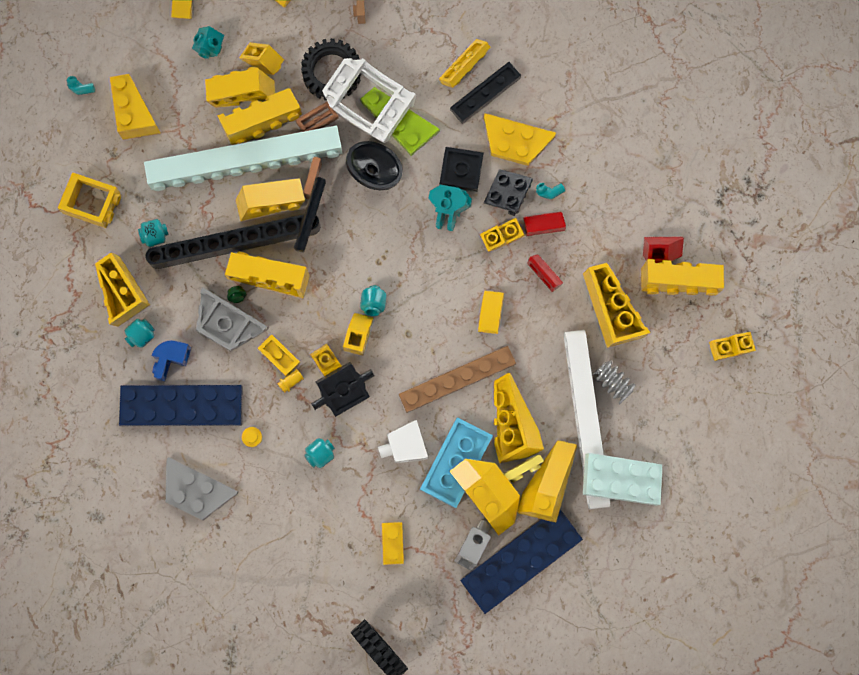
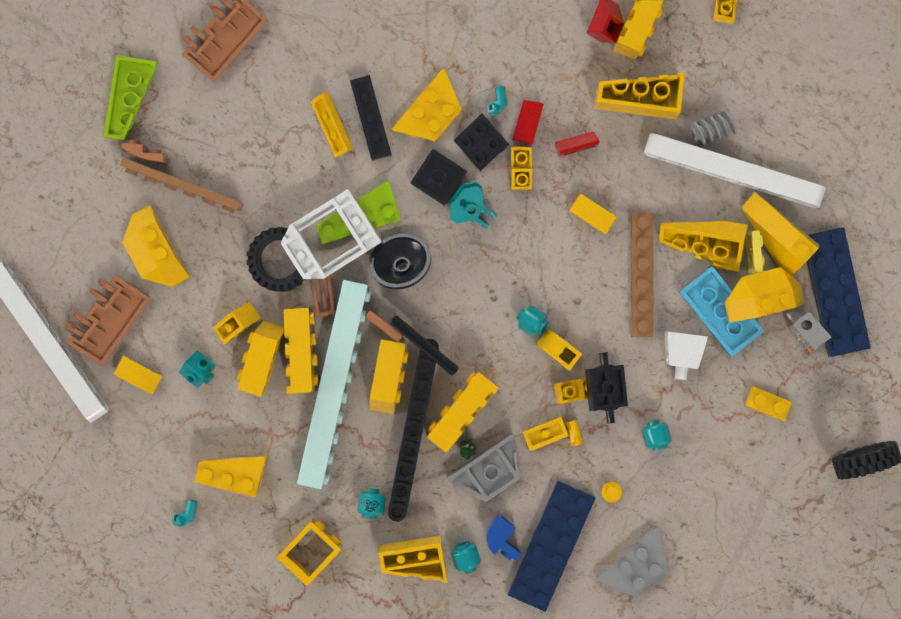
camera: 60 degrees left, 10 degrees up
light aqua plate [583,453,662,506] -> none

